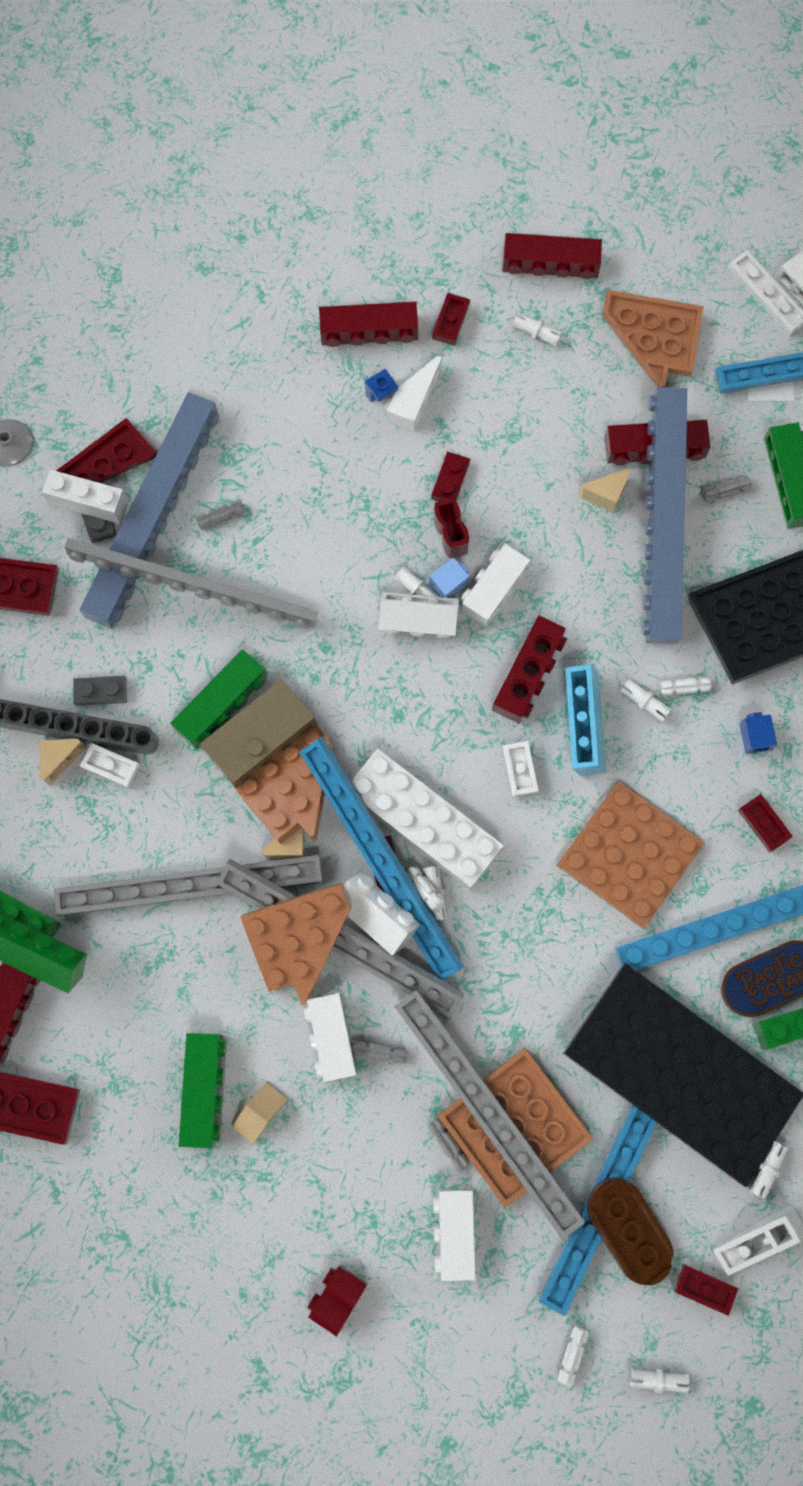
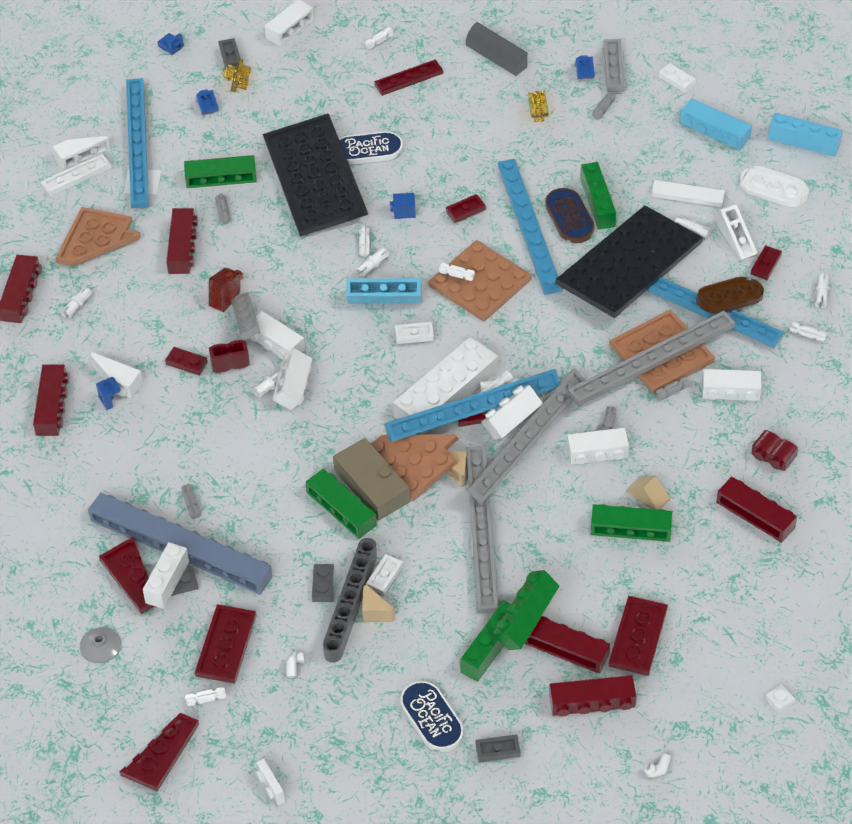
camera: 85 degrees left, 25 degrees down
light grey plate [65,538,318,629] -> none
nougat wing [240,882,352,1005] -> none
light blue brick [429,558,470,598] -> none
dark red plate [432,292,471,346] -> none
dark red brick [492,615,568,724] -> none
tan slope [579,468,631,512] -> none
sand blue brick [642,387,688,644] -> none
none -> clear red torso [209,268,243,312]
none -> light grey plate [231,292,261,340]
none -> white axle [439,263,475,281]
none -> dark red brick [716,476,797,543]

